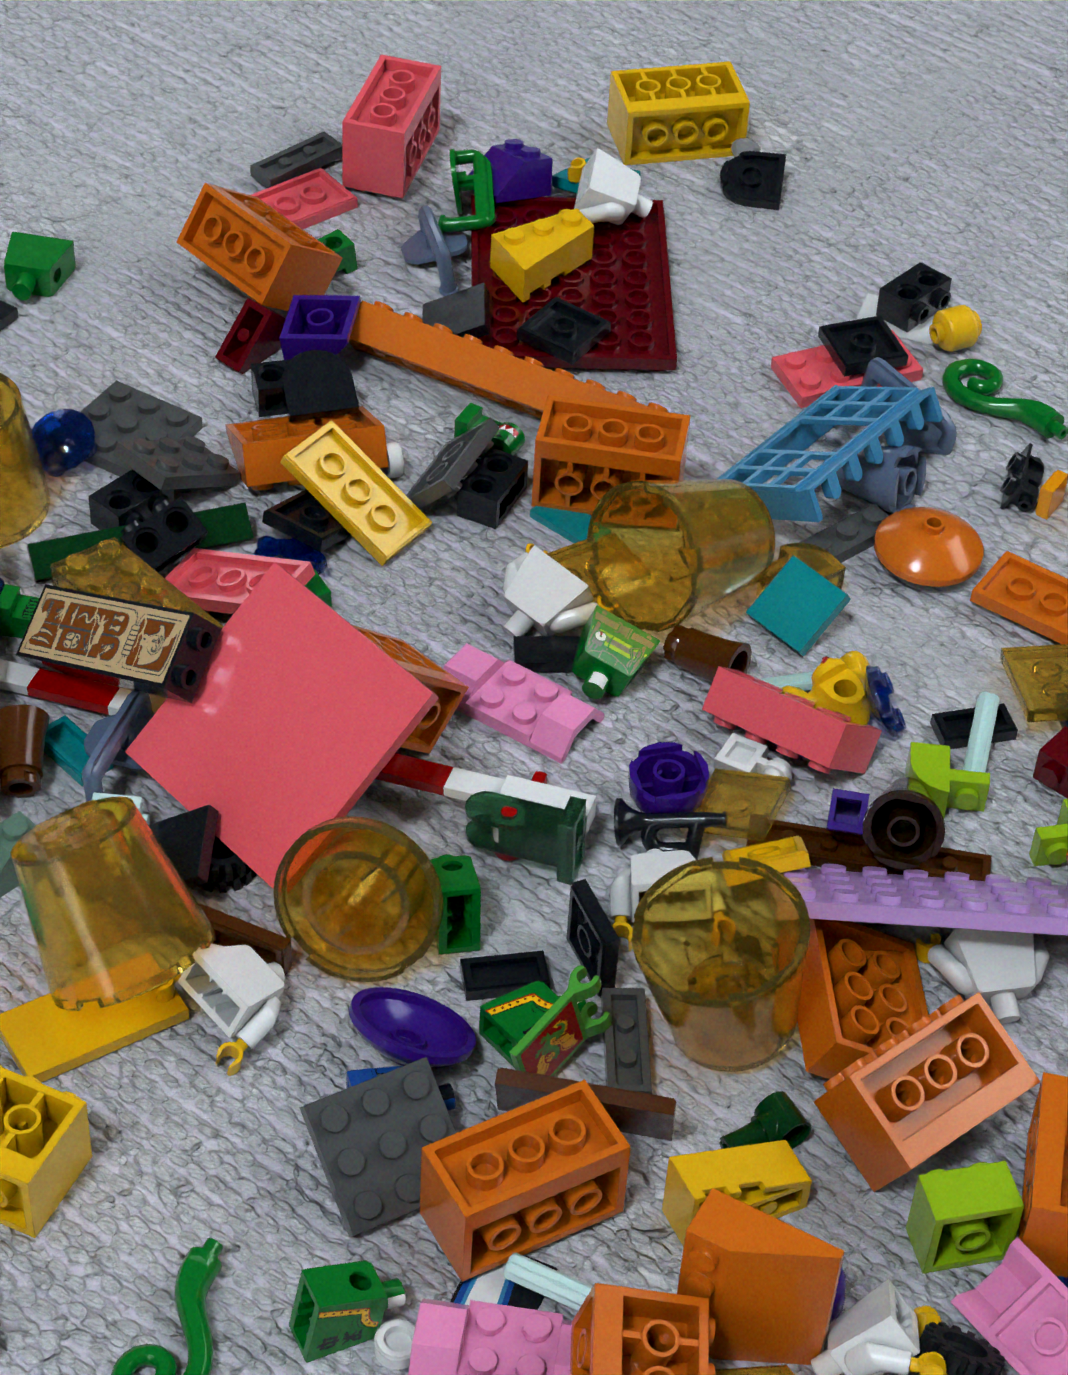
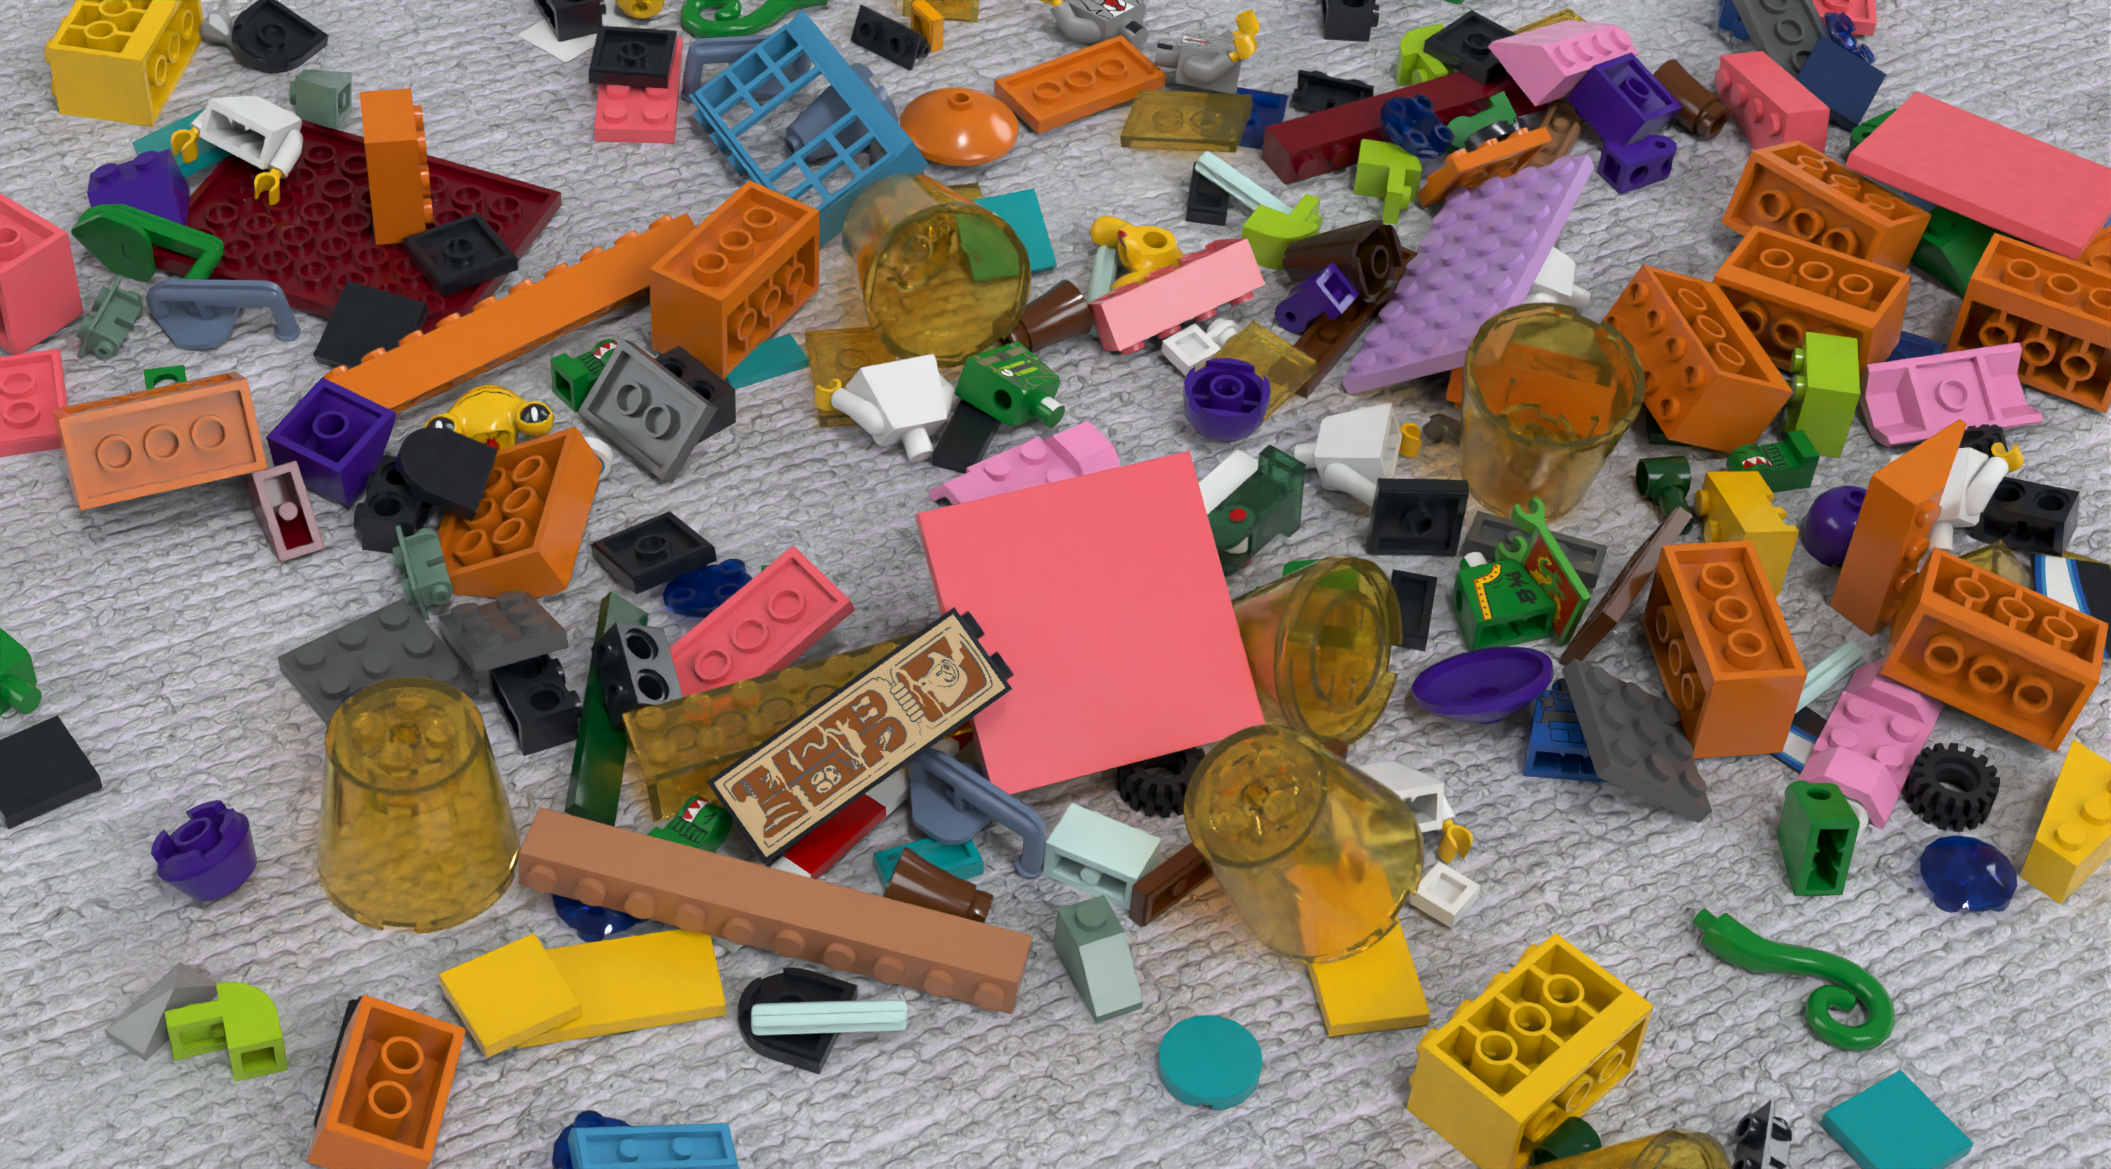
camera: 70 degrees left, 0 degrees up
black tile [138,805,218,893] -> none
yellow tile [280,420,433,566] -> none
yellow wedge [490,208,594,303] -> none
black piece [614,798,728,860] -> none
yellow tile [721,835,811,883] -> none
clear blue dish [865,665,906,737] -> none
none -> sand green hinge [76,274,143,359]
none -> sand green slope [289,69,352,128]
none -> orange brick [359,88,434,245]
none -> sand green hinge [393,525,454,621]
none -> yellow head [424,384,555,450]
none -> white plate [1410,862,1481,928]
none -> green leg [1726,430,1820,493]

